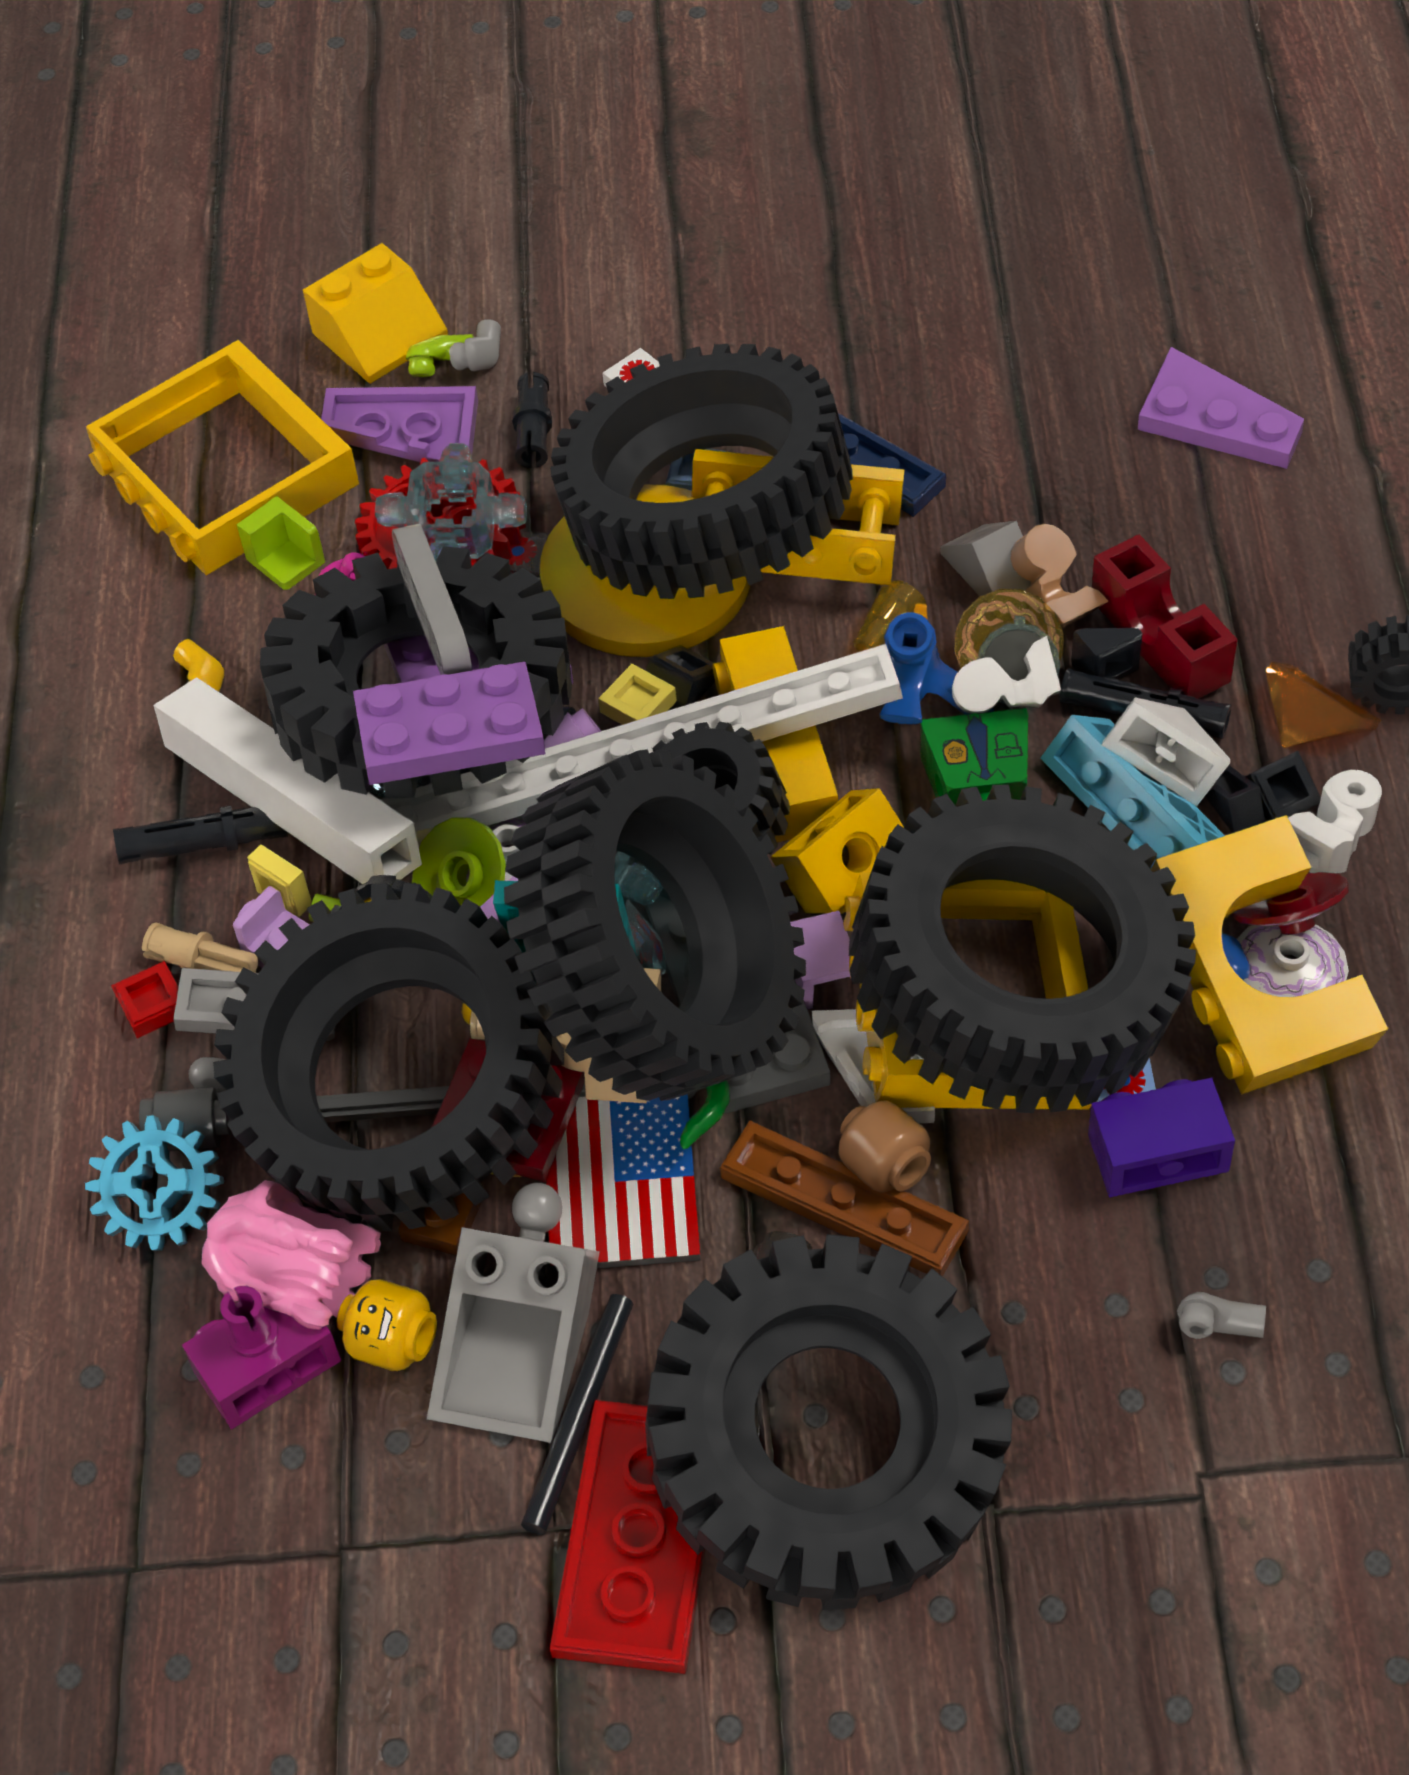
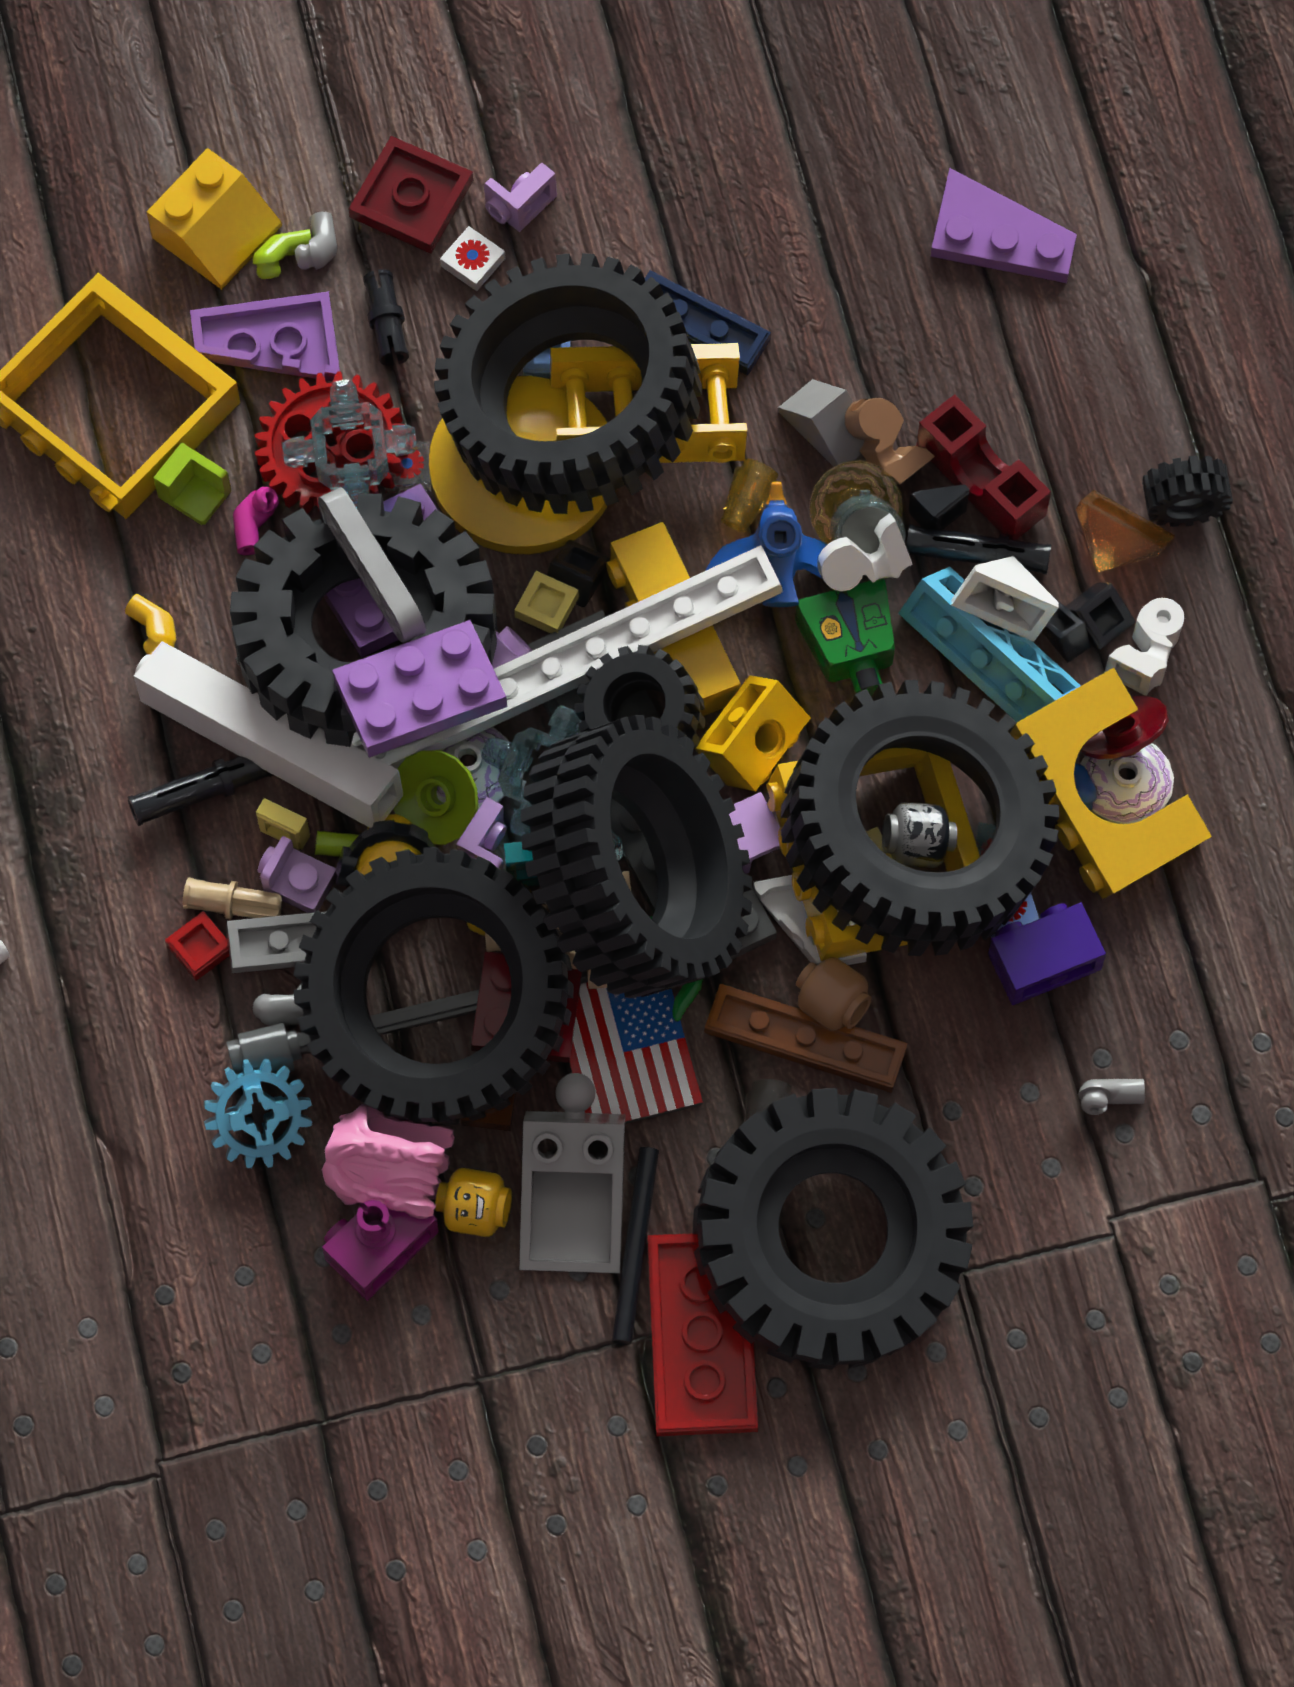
camera: 15 degrees left, 15 degrees up
none -> dark red plate [348,136,474,254]
none -> lavender bracket [484,163,557,232]
none -> light grey head [882,802,957,868]

